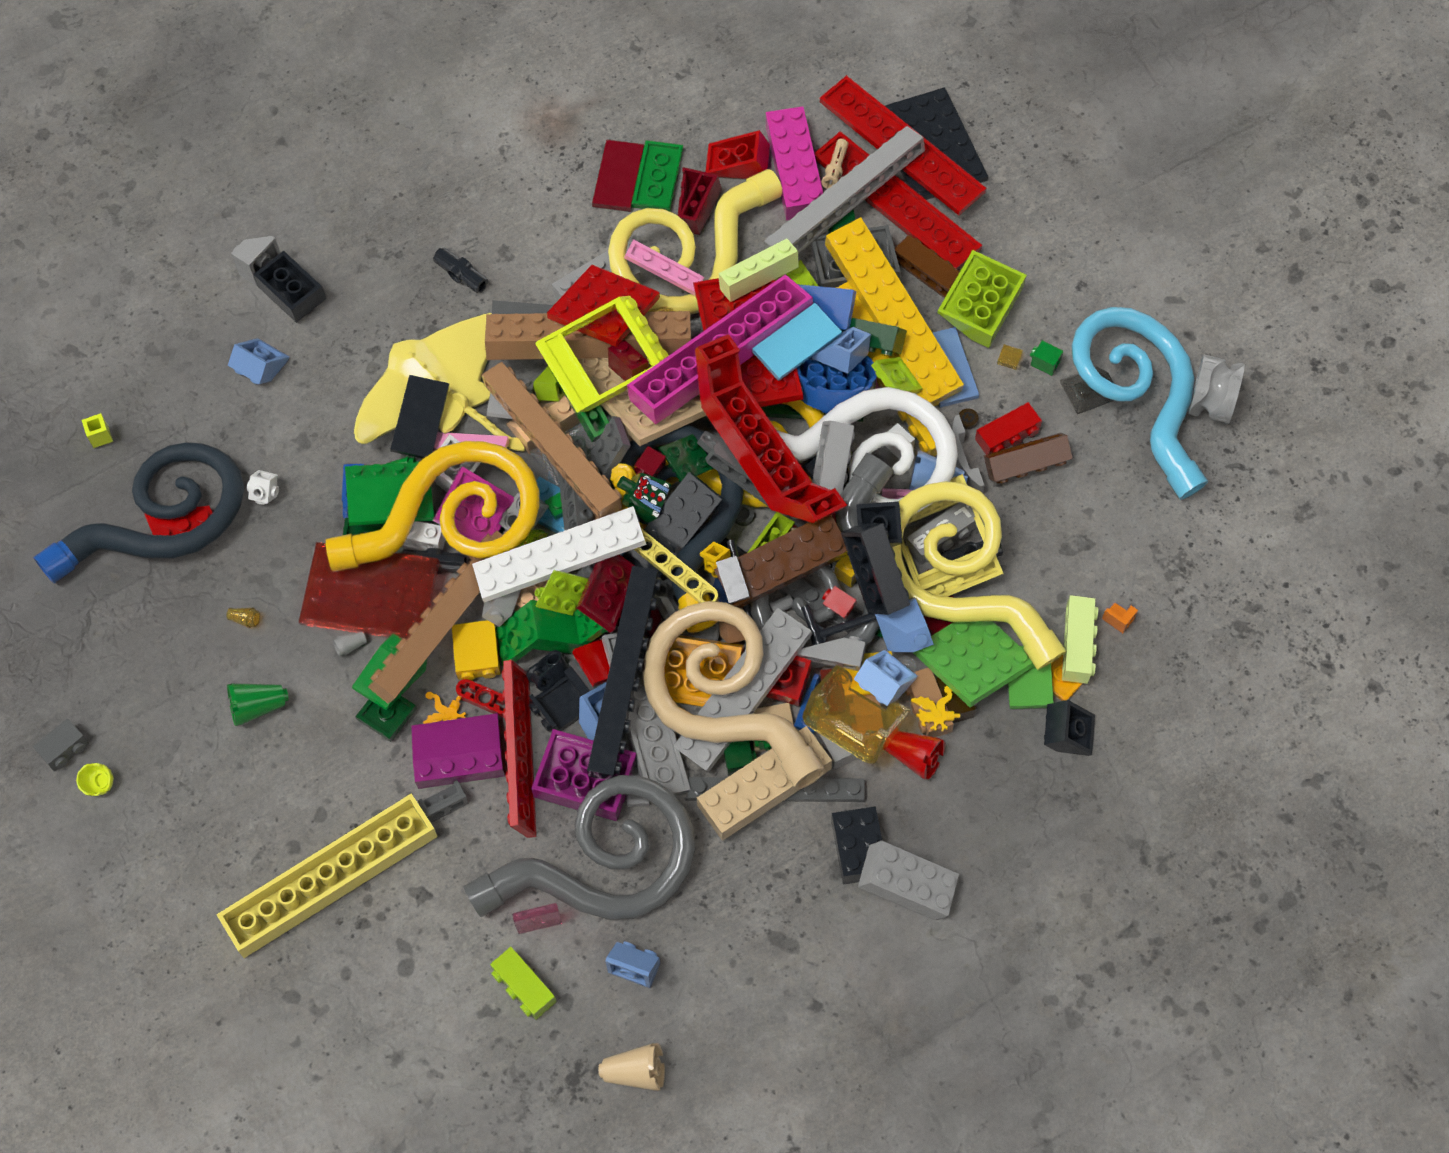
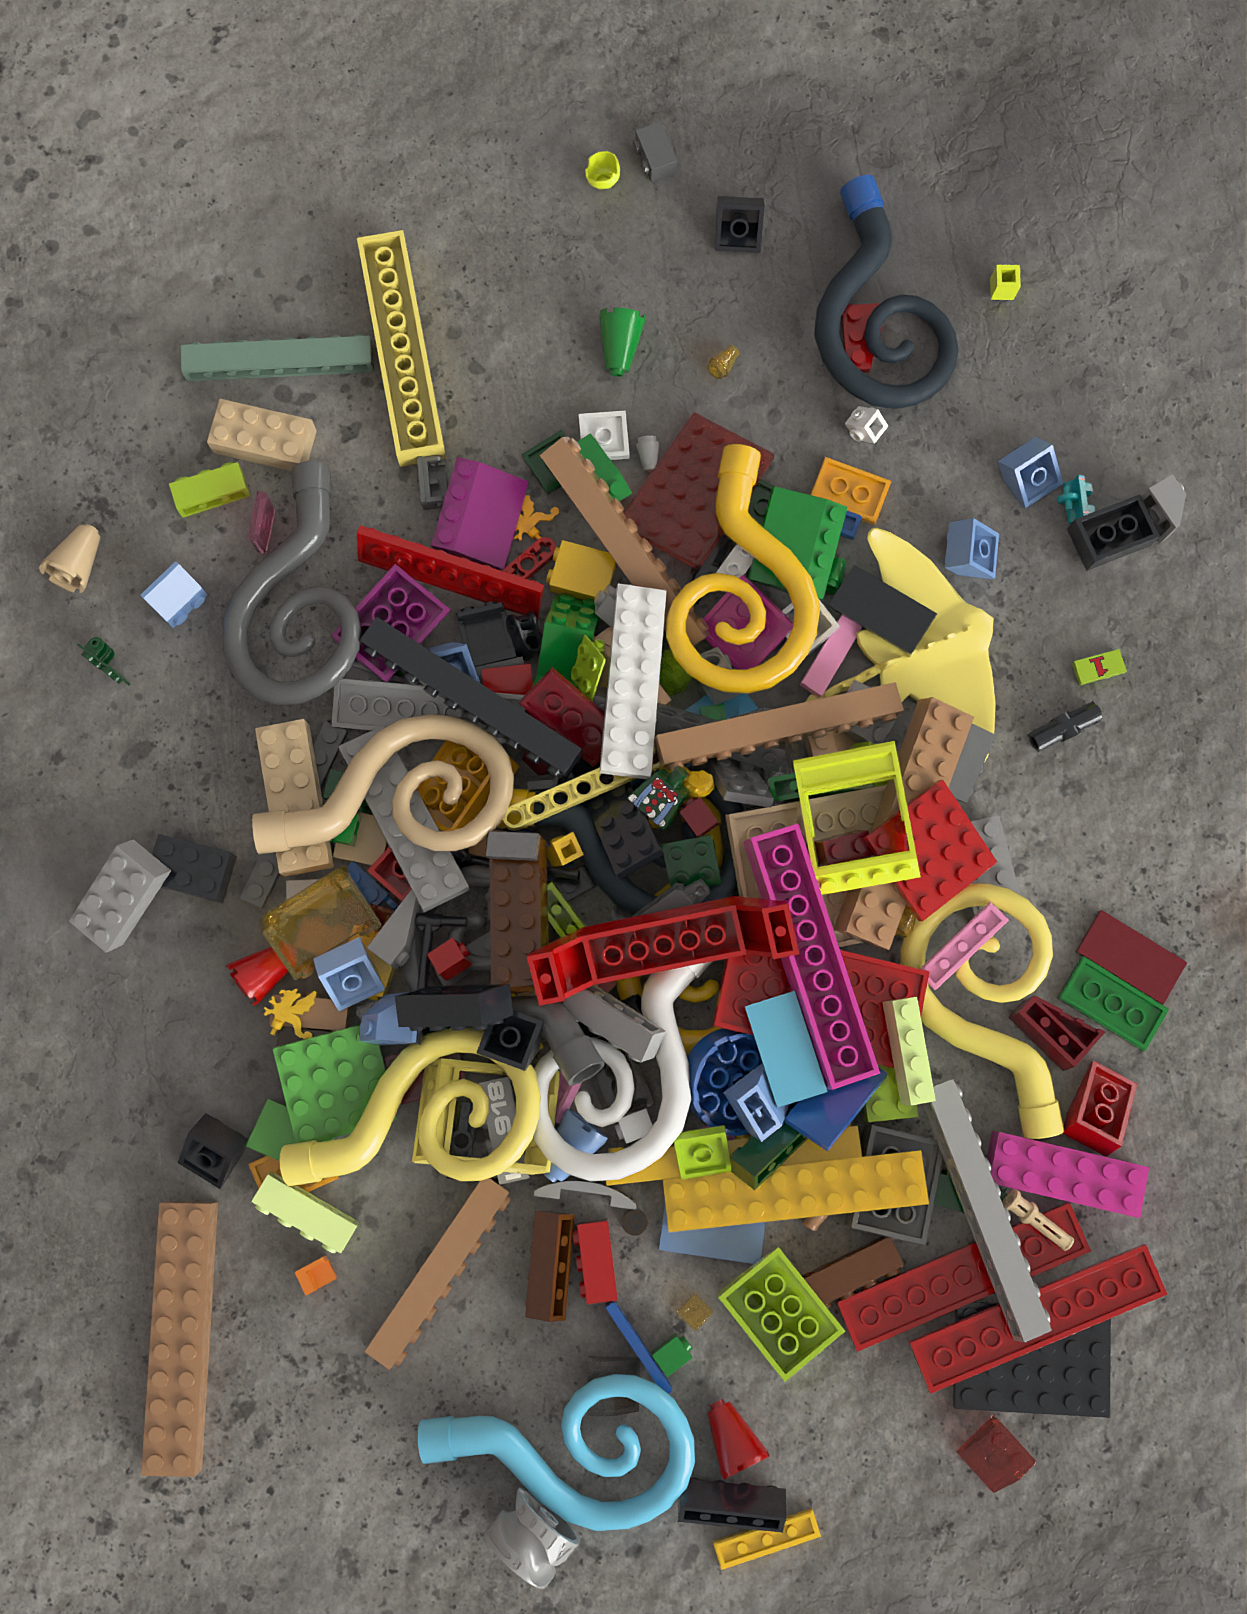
camera: 105 degrees right, 15 degrees up
none -> dark green hinge [77,637,130,686]
none -> medium nougat brick [141,1201,218,1477]
none -> sand green brick [181,334,374,381]
none -> tan brick [207,399,317,471]
none -> medium nougat brick [365,1177,511,1370]
none -> white plate [579,411,629,460]
none -> blue tile [605,1301,672,1394]
none -> black brick [678,1477,786,1533]
none -> red cone [707,1399,769,1480]
none -> yellow tile [713,1508,821,1570]
none -> black slope [715,196,765,253]
none -> light orange tile [811,457,891,526]
none -> medium blue slope [944,518,999,579]
none -> clear red slope [956,1415,1037,1493]
none -> teal hips [1057,475,1095,524]
none -> lime tile [1072,649,1127,686]

